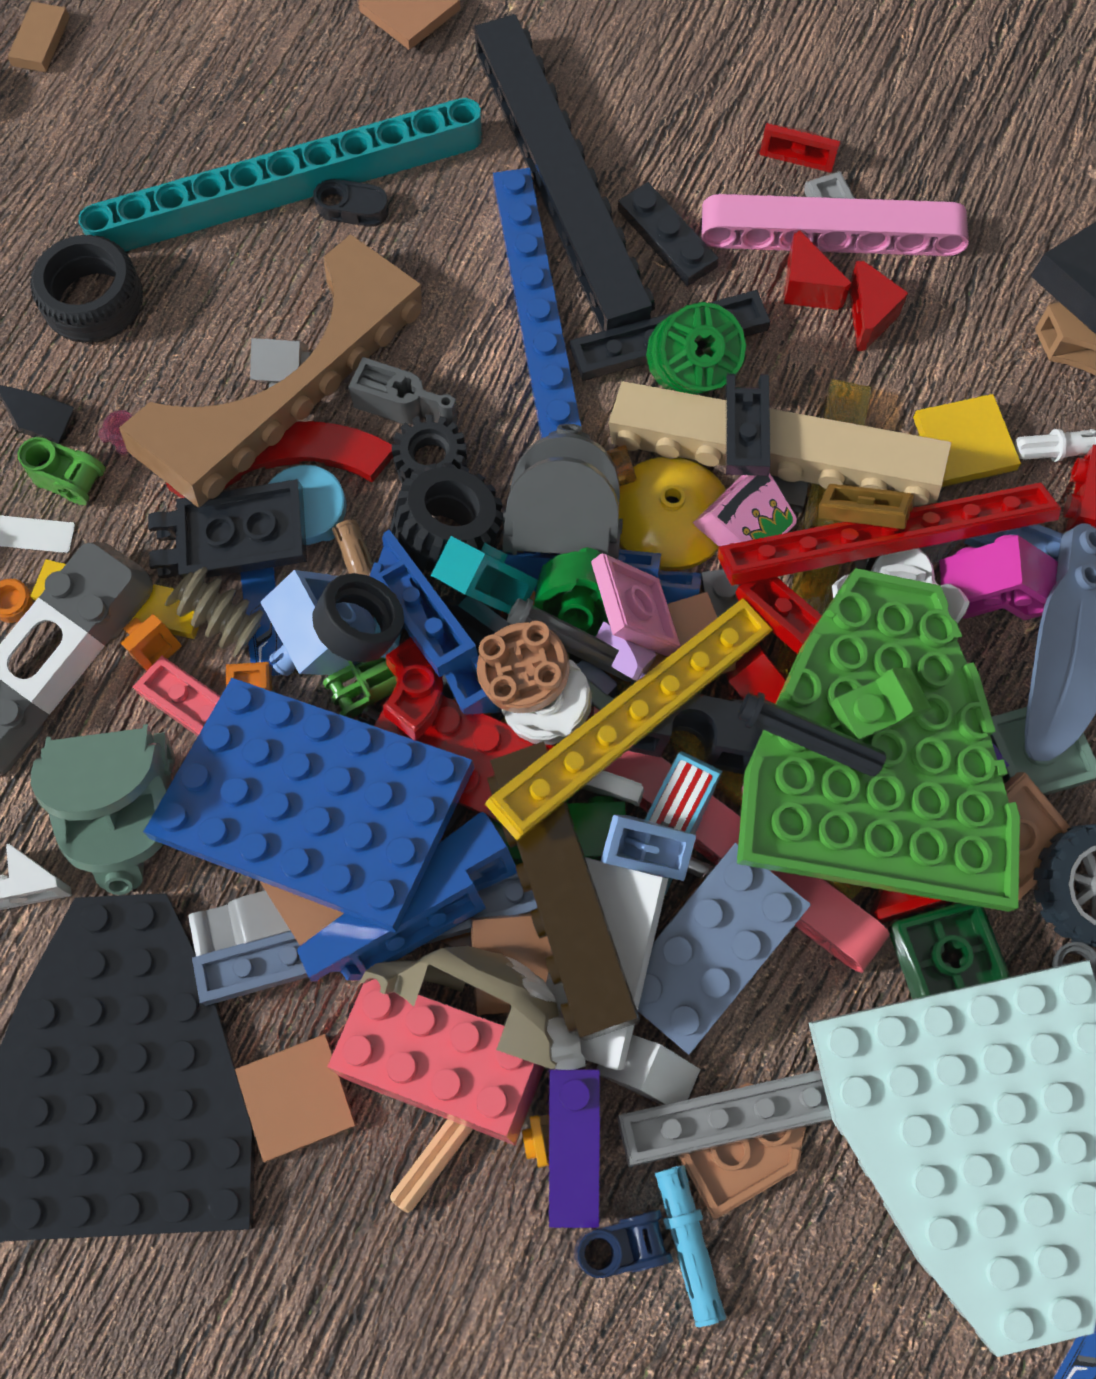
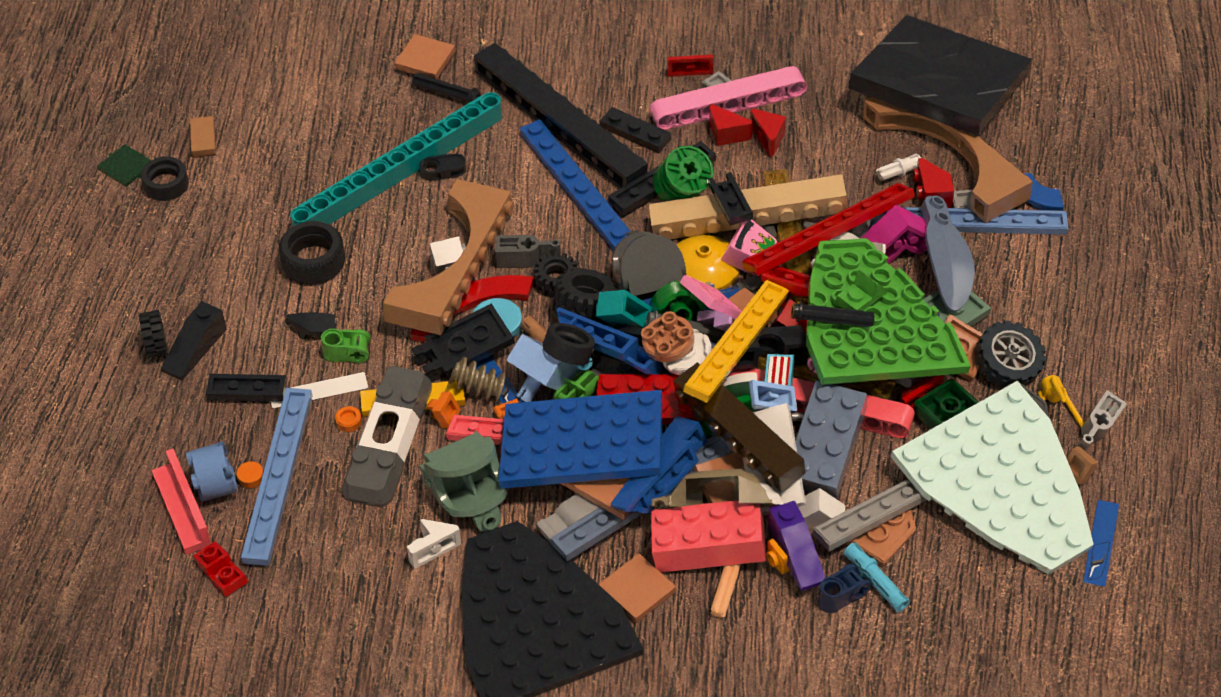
camera: 20 degrees left, 20 degrees down
clear pink plate [98,410,132,454] -> none
red tile [383,637,443,741] -> none
pearl gold tile [818,484,914,529] -> none
yellow tile [913,394,1021,487] -> none
none -> black axle [412,73,481,103]

